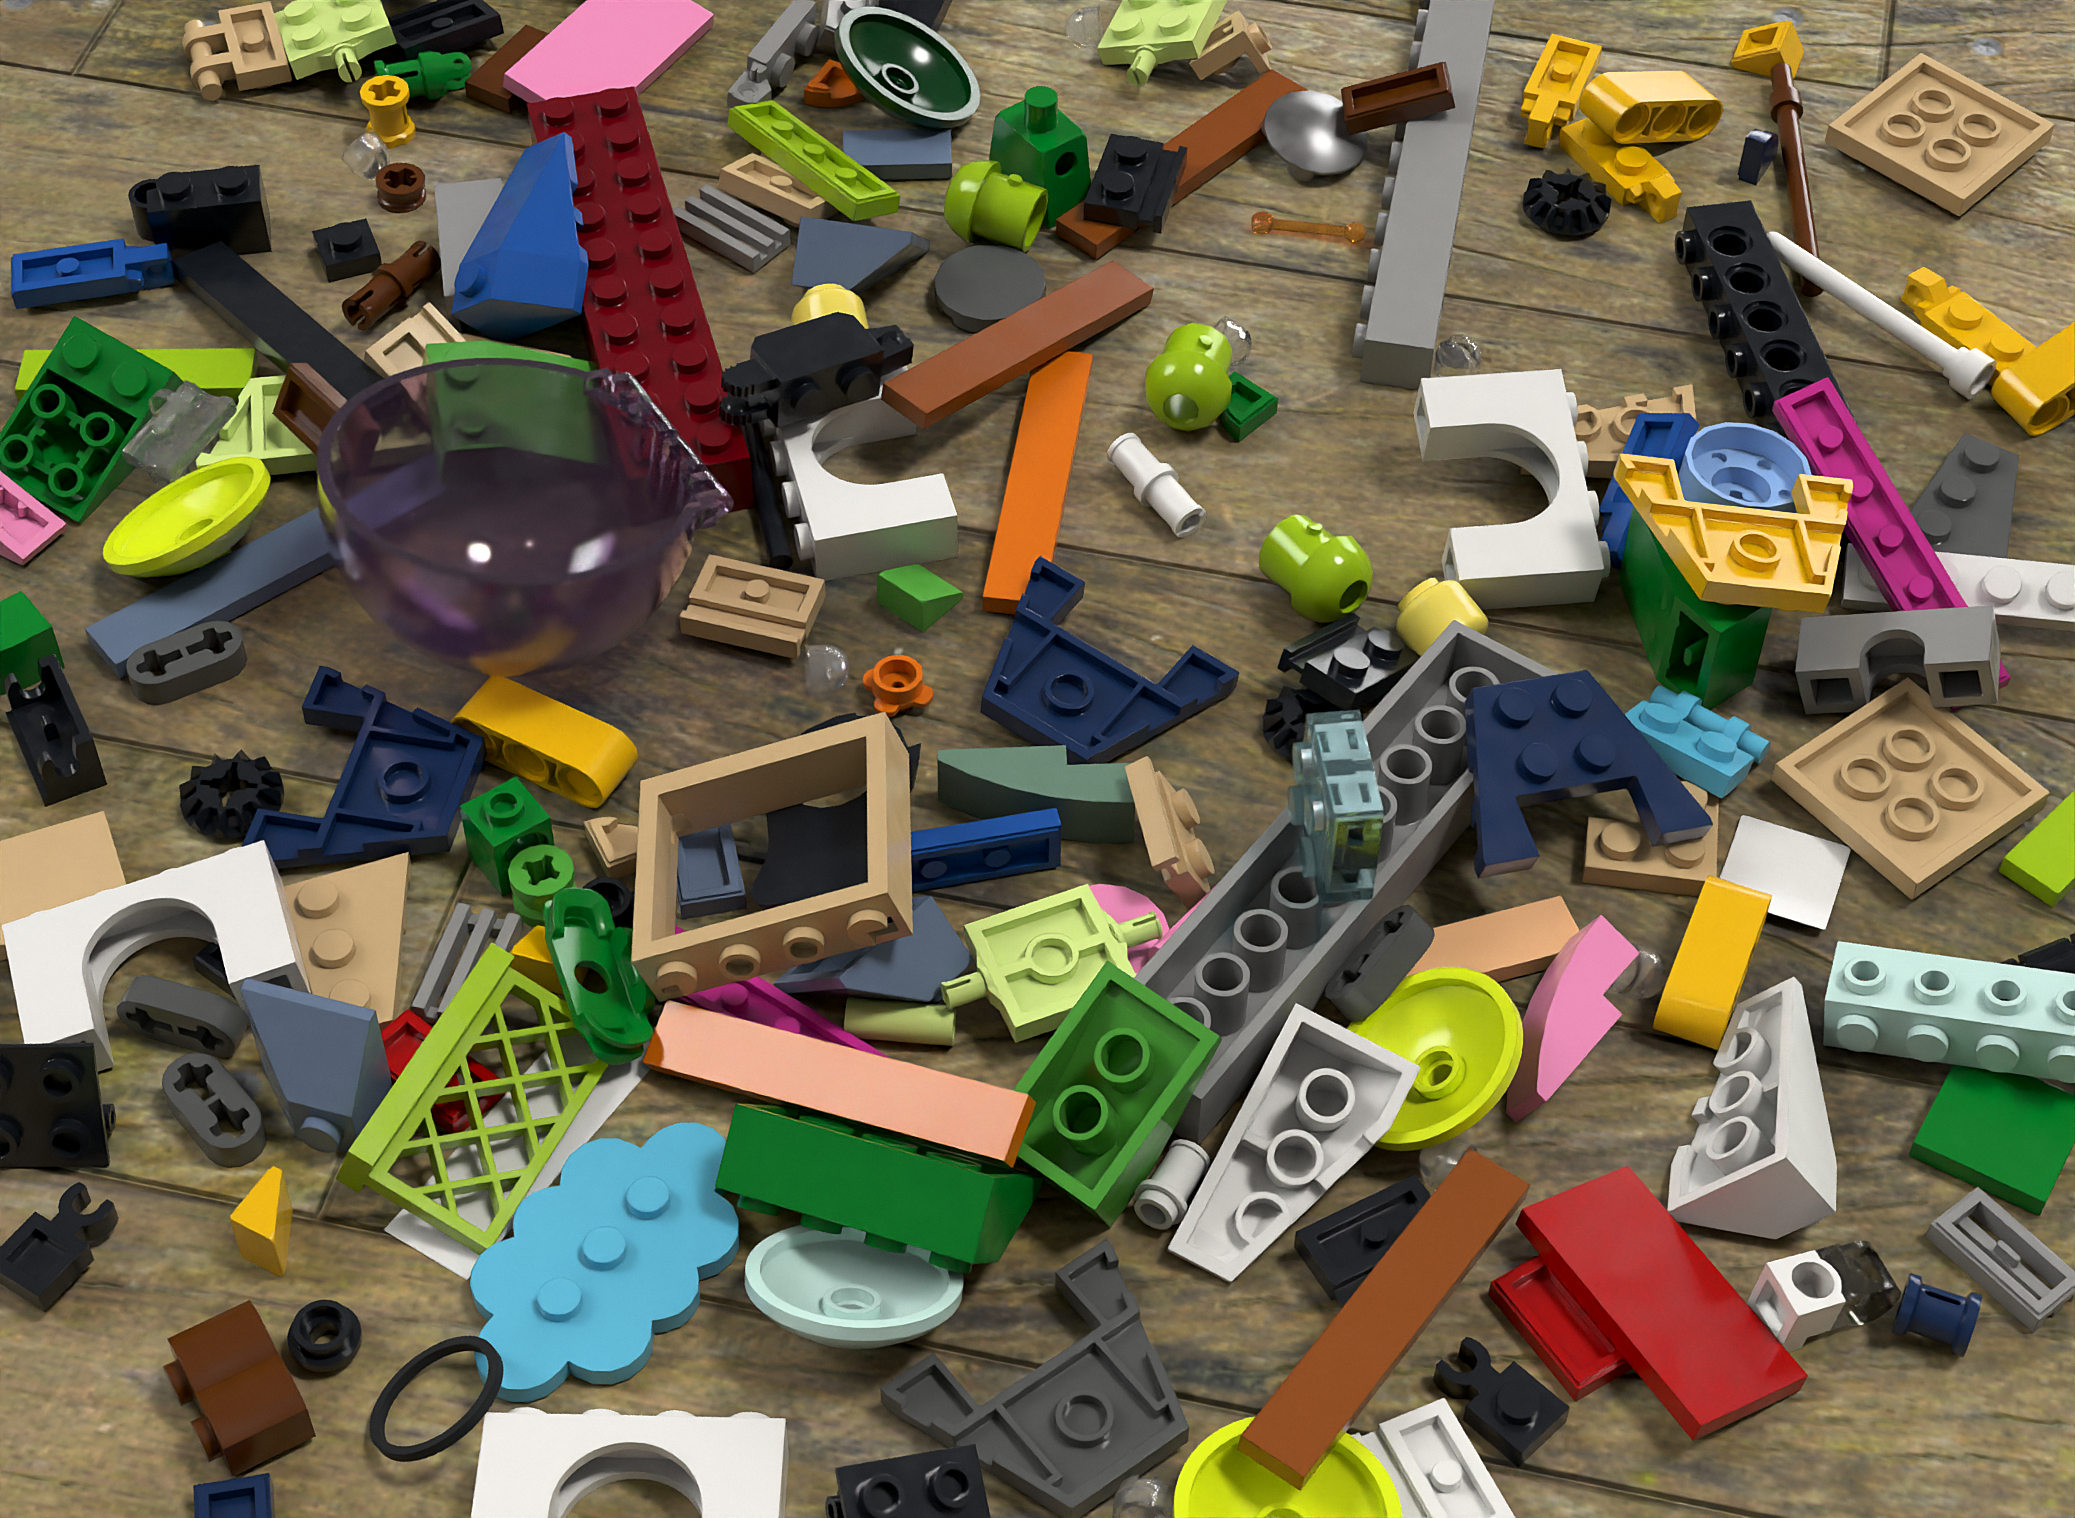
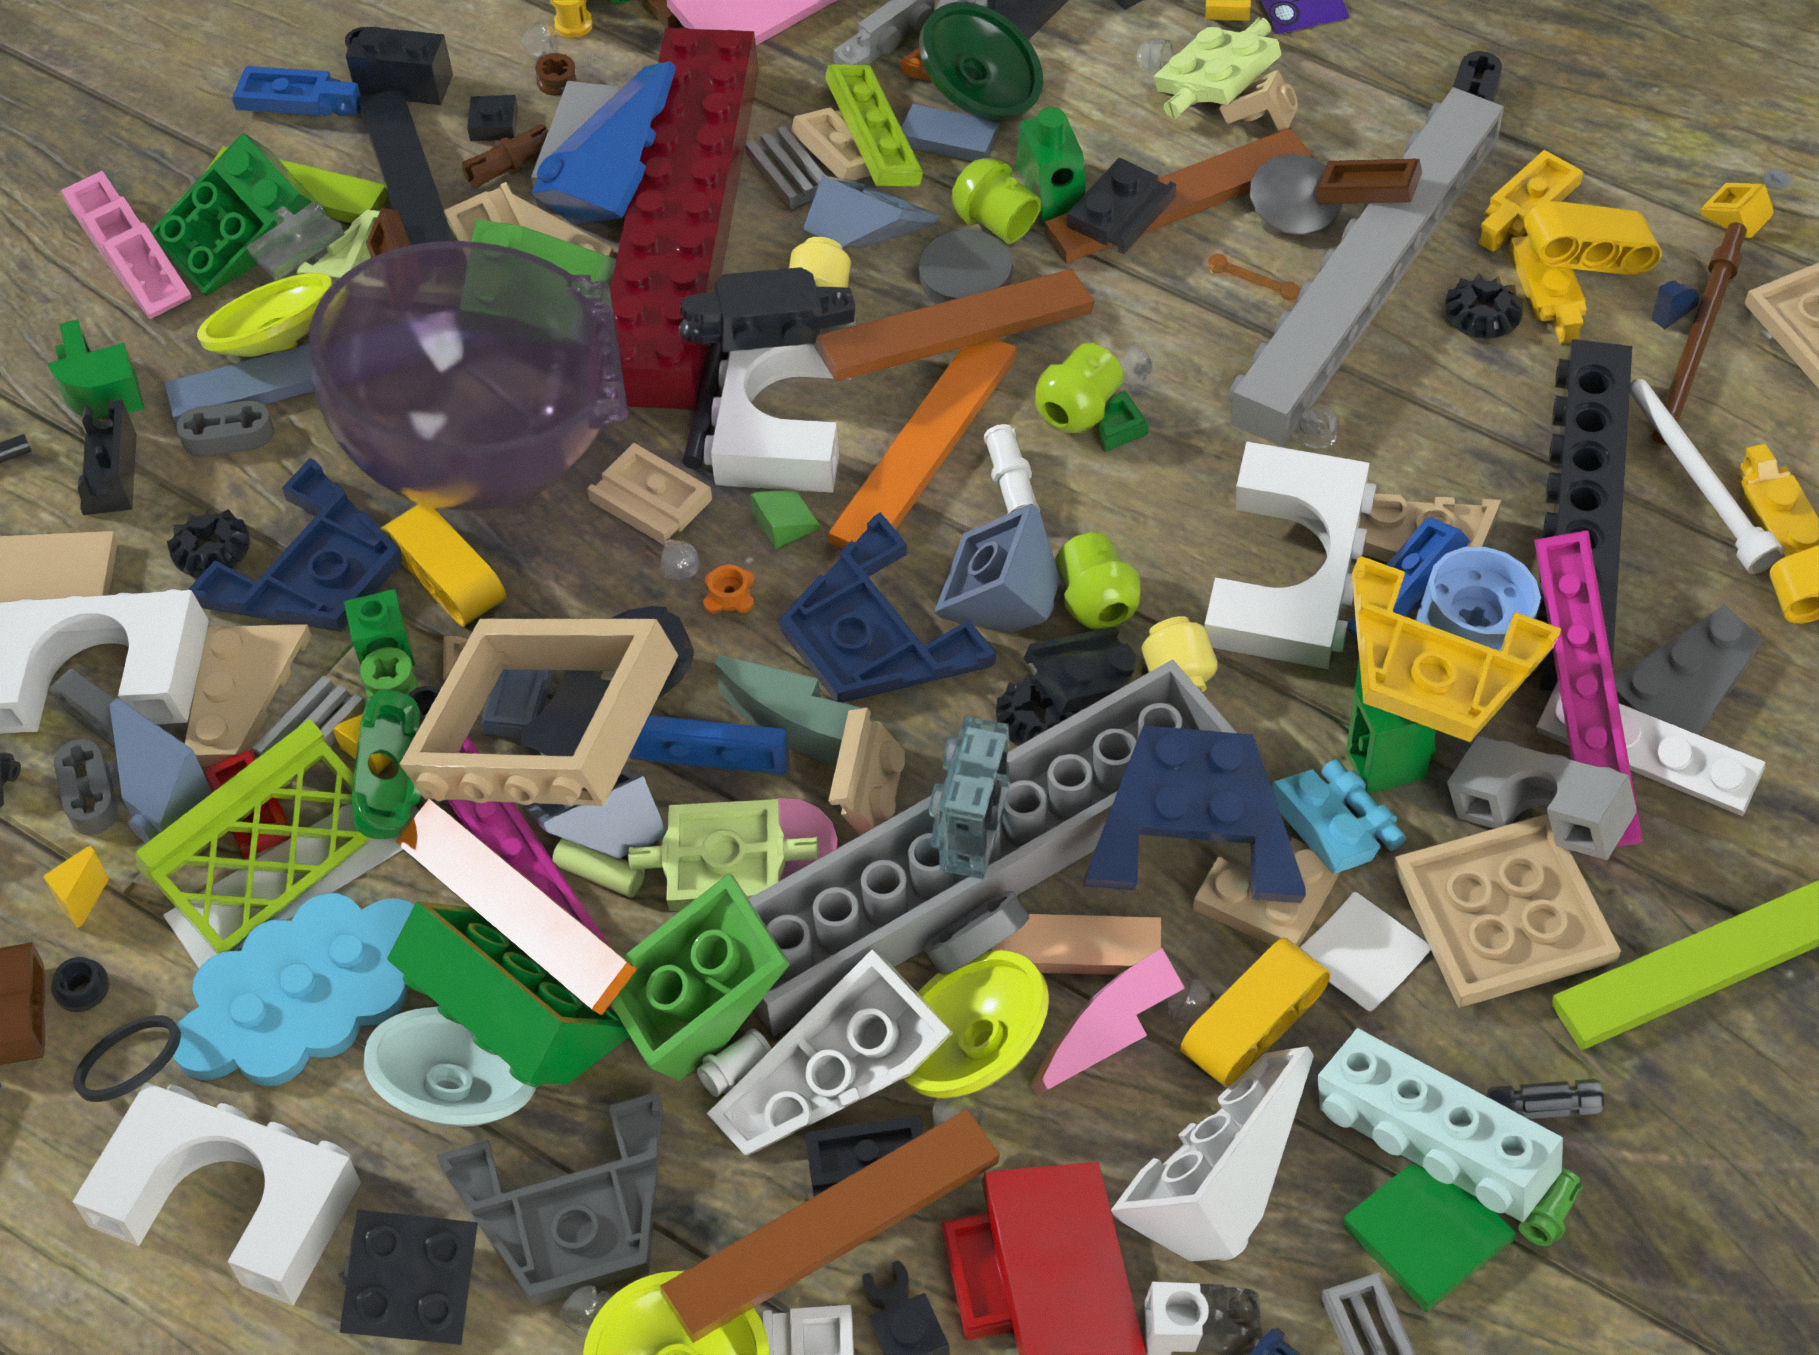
camera: 25 degrees right, 5 degrees up
none -> sand blue slope [934,504,1061,634]

